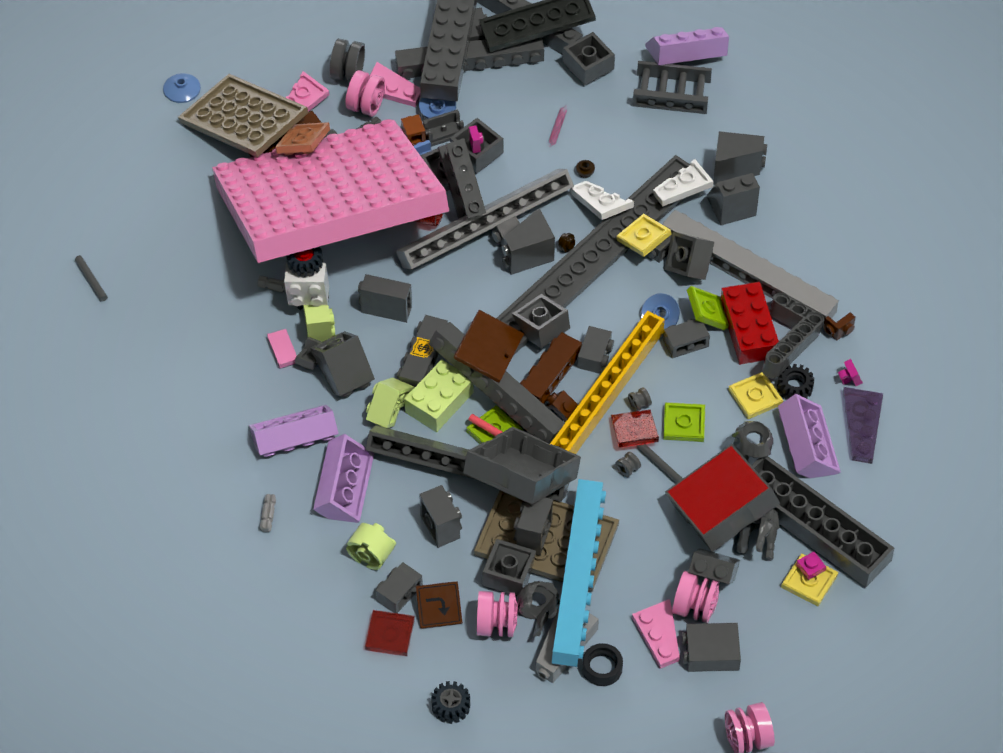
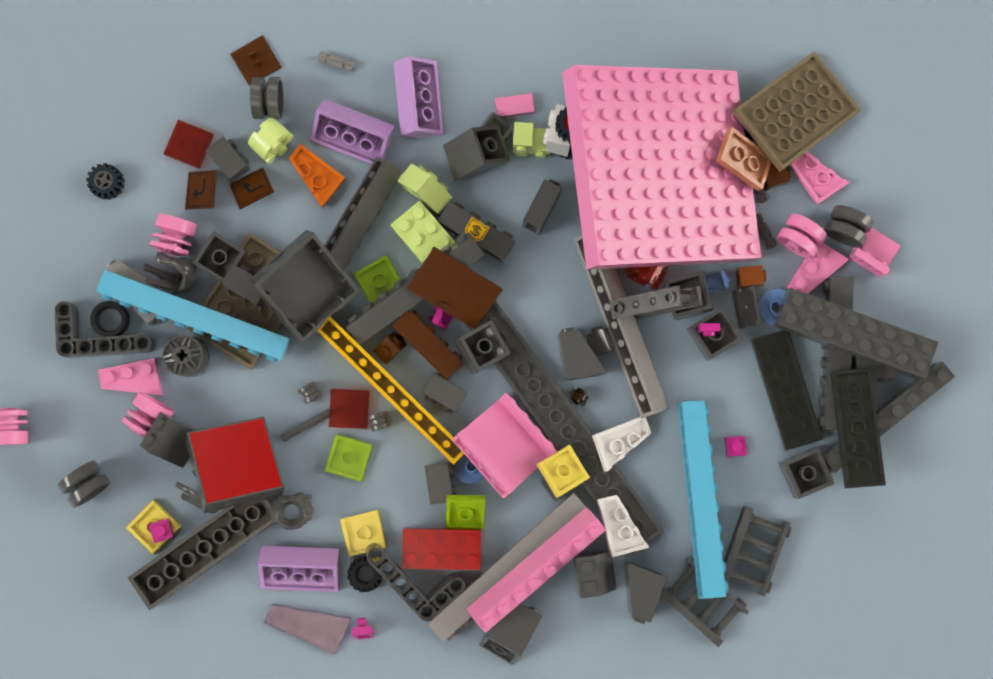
camera: 100 degrees right, 30 degrees up
medium blue dish [163,73,201,103] -> none
dark grey brick [419,485,462,548] -> none
coral bar [468,414,503,437] -> none
bright pink piece [549,108,567,147] -> none
dark brown plate [576,160,595,178] -> none
lavender slope [645,27,729,65] -> none
dark grey slope [664,231,714,280] -> none
dark grey brick [682,623,741,672] -> none
reddish brown bracket [823,312,856,341] -> none
none -> dark grey beam [55,301,156,358]
none -> dark grey wheel [58,461,110,508]
none -> dark grey wheel [162,335,210,378]
none -> reddish brown piece [229,167,274,210]
none -> reddish brown piece [231,35,282,86]
none -> dark grey wheel [250,77,284,119]
none -> orange wing [289,143,346,209]
none -> dark pink tile [428,307,453,330]
none -> bright pink panel [452,393,557,499]
none -> bright pink brick [467,507,606,633]
none -> dark grey slope [479,602,542,665]
none -> dark grey fence [661,557,749,647]
none -> medium azure brick [677,400,728,599]
none -> dark pink plate [725,436,747,457]
none -> pearl dark grey plate [750,330,823,450]
none -> bright pink bracket [848,228,900,278]

